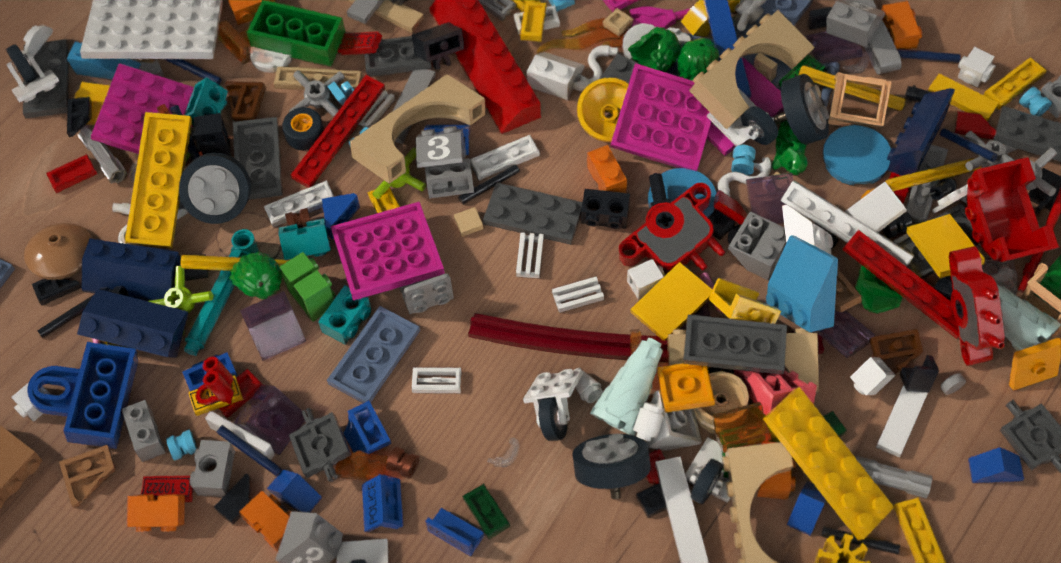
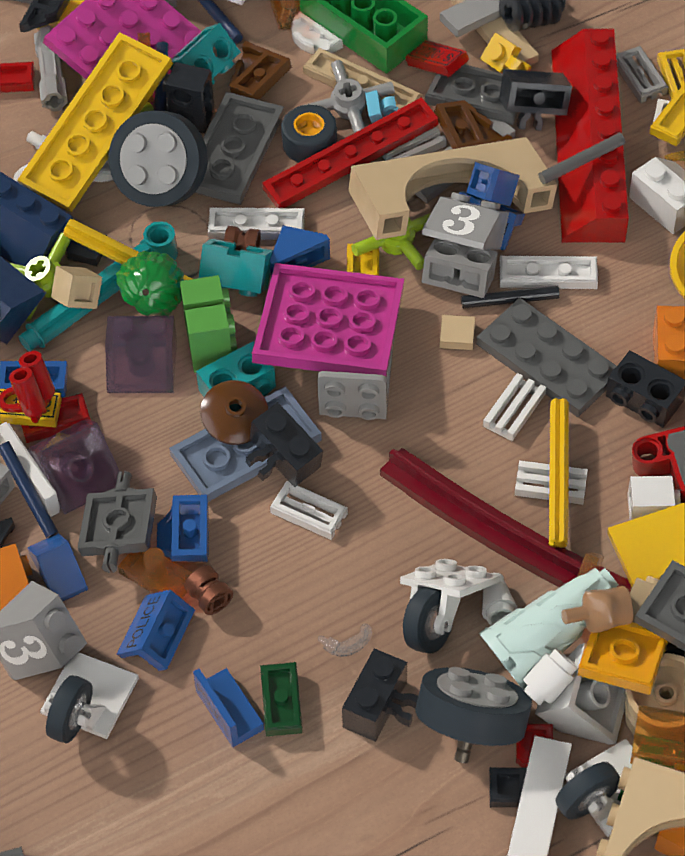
camera: 25 degrees right, 5 degrees down
none -> tan panel [51,266,102,309]
none -> reddish brown dish [200,380,268,445]
none -> black brick [245,402,323,488]
none -> black brick [342,648,418,742]
none -> reddish brown wing [434,100,513,149]
none -> blue slope [466,162,520,206]
none -> yellow plate [480,32,532,73]
none -> dark grey bar [538,133,625,185]
none -> yellow axle [549,398,569,548]
none -> medium nougat piece [561,586,633,633]

